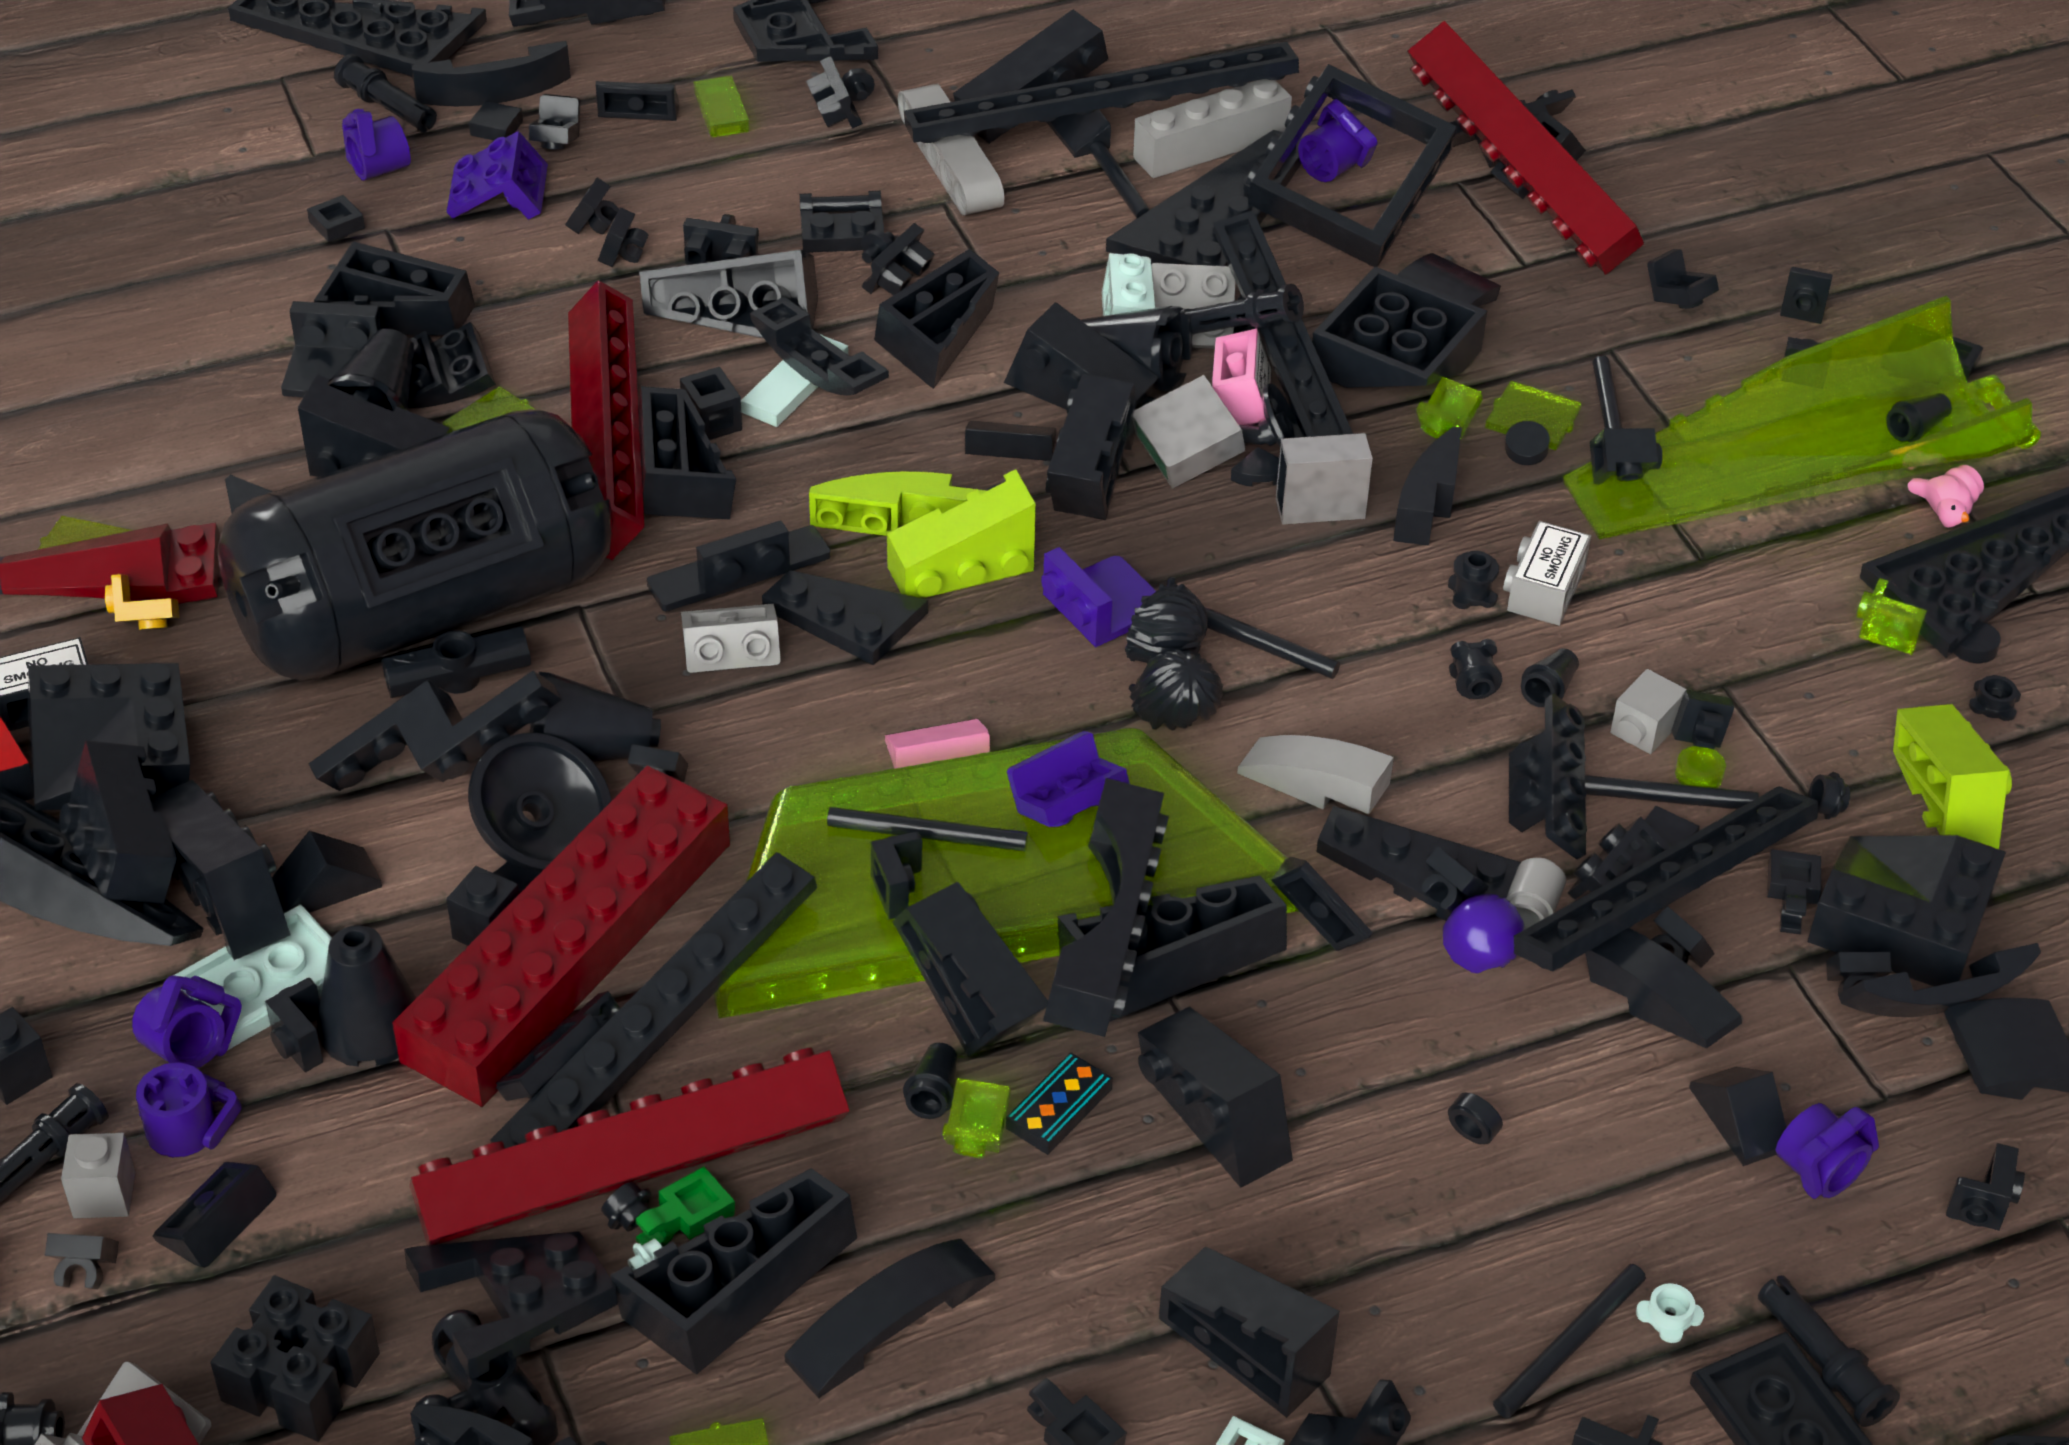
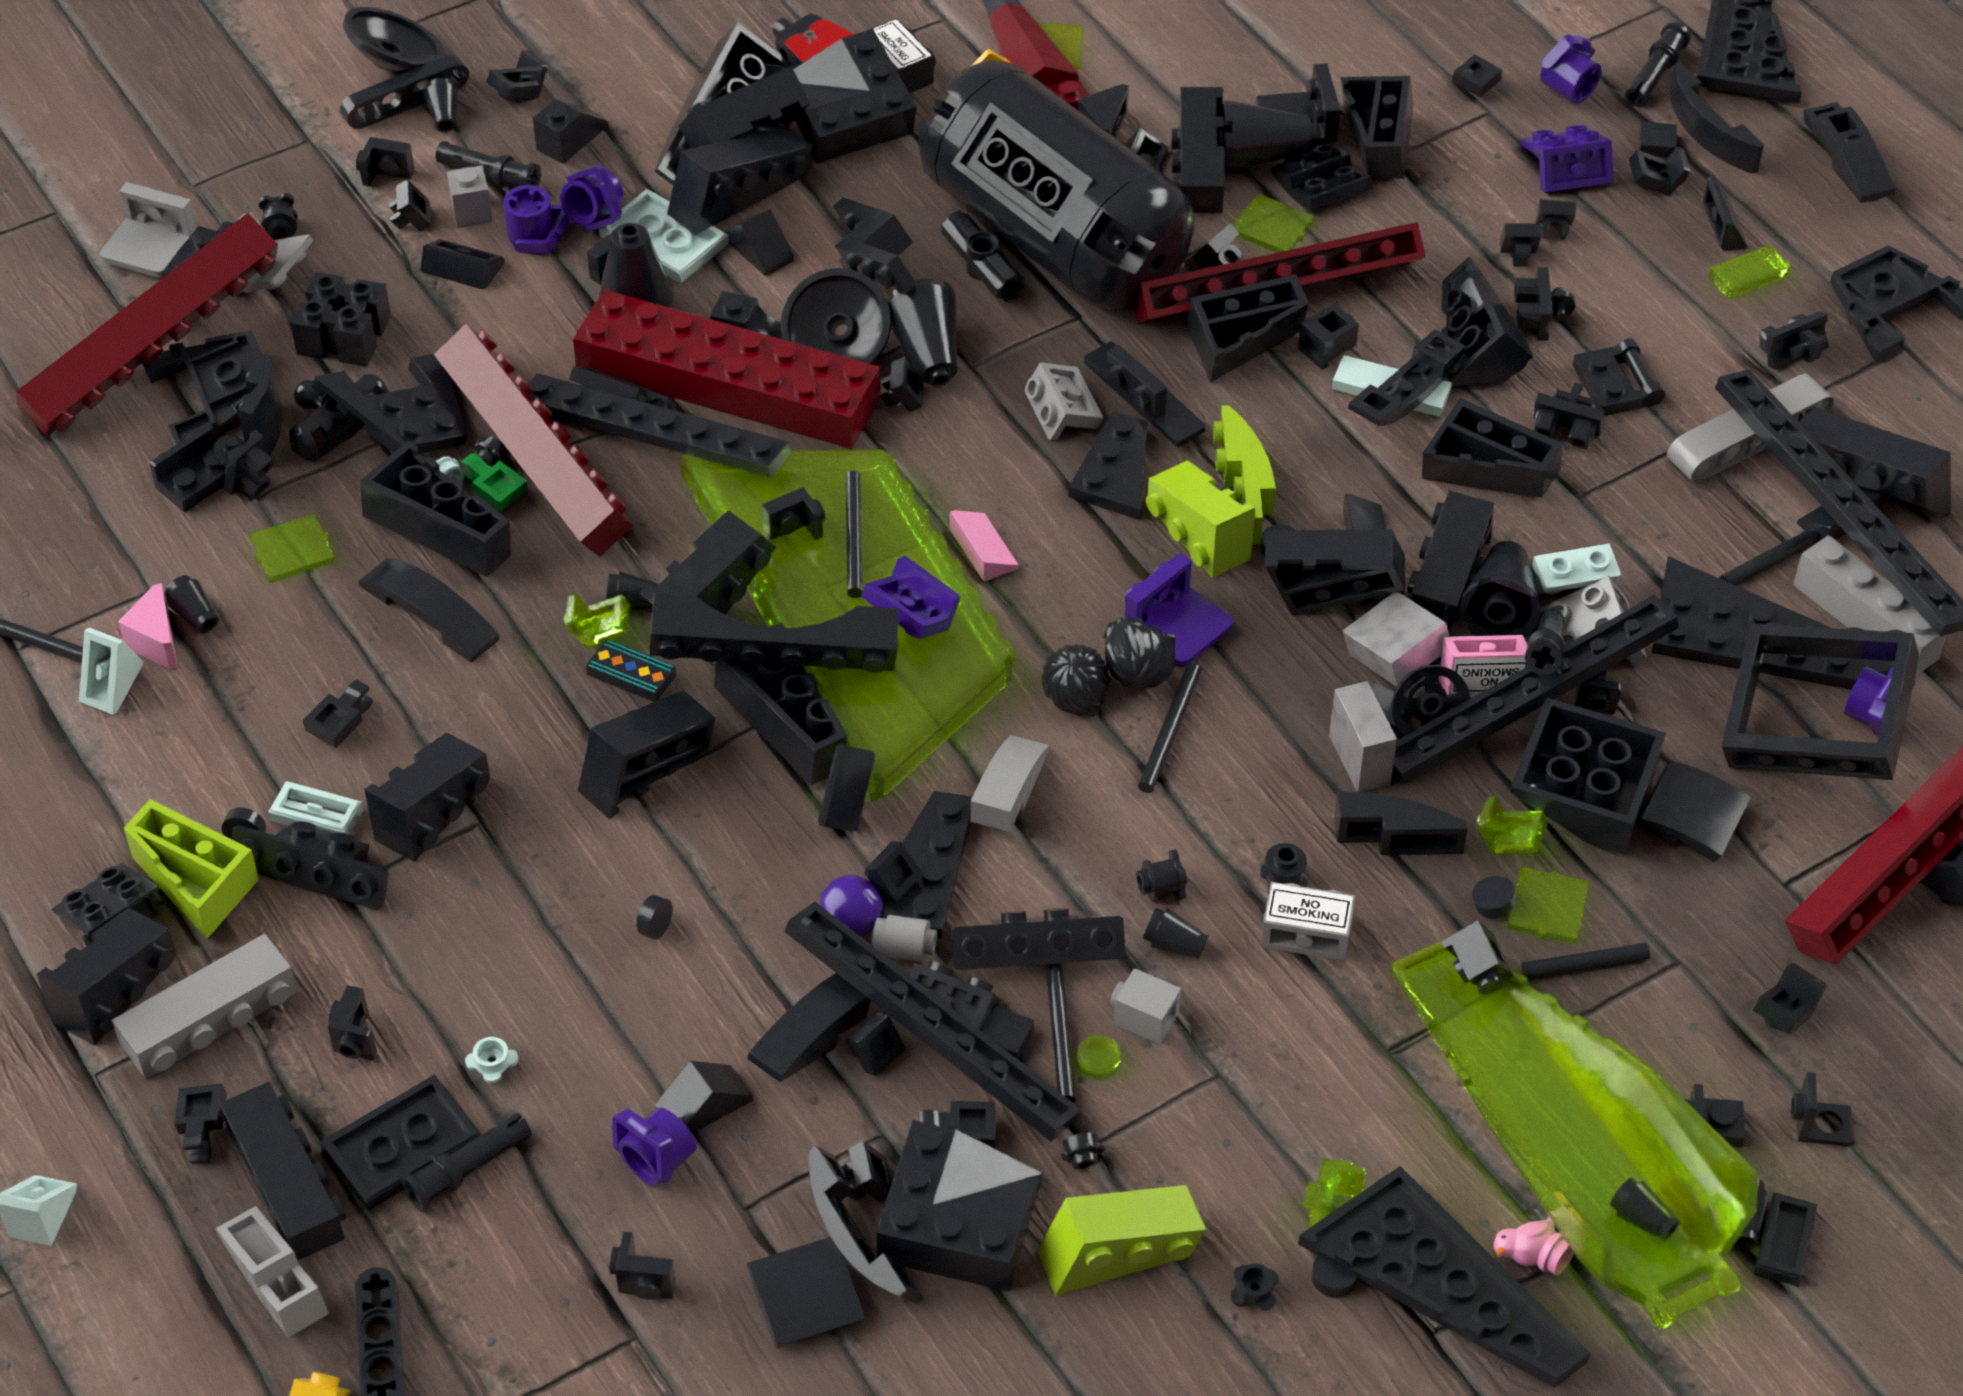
camera: 80 degrees right, 5 degrees up
black bar [1493,1264,1646,1418] -> none
black tile [1671,690,1735,750] -> none

